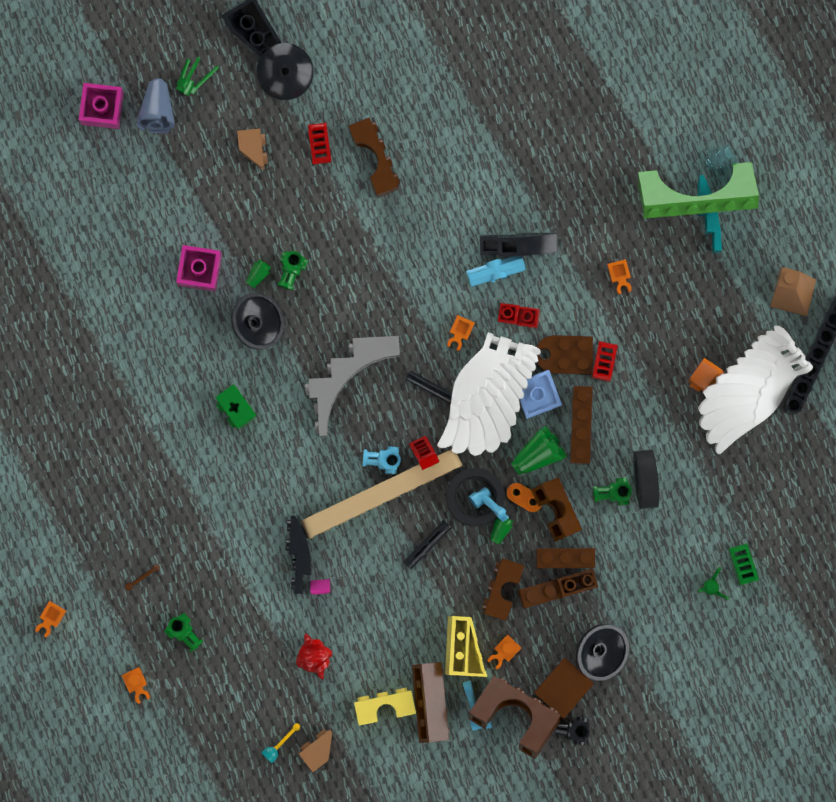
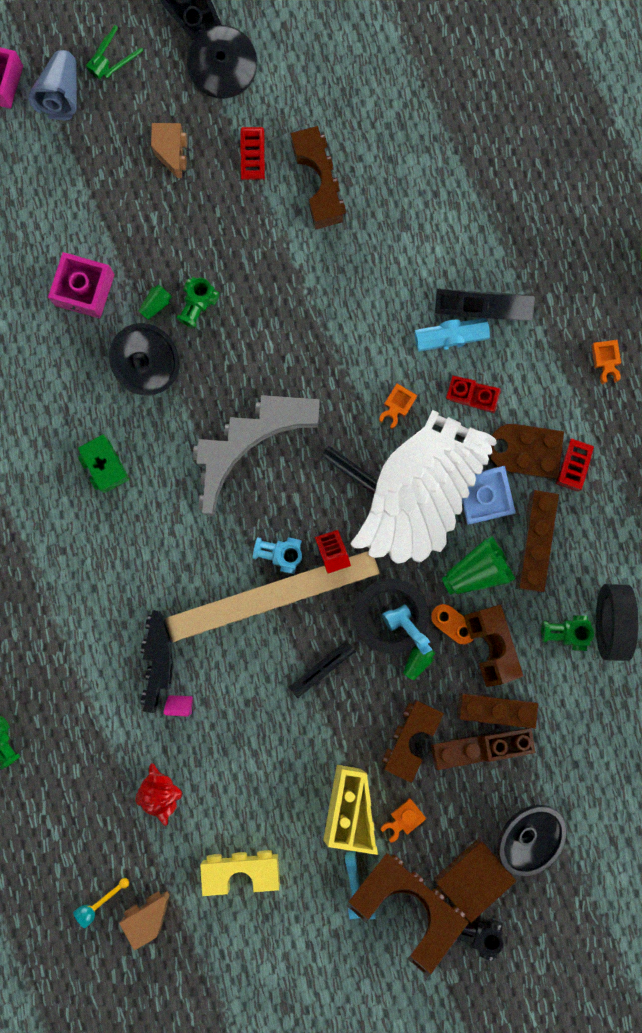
camera: 15 degrees right, 0 degrees up
brick [412,662,449,743] -> none

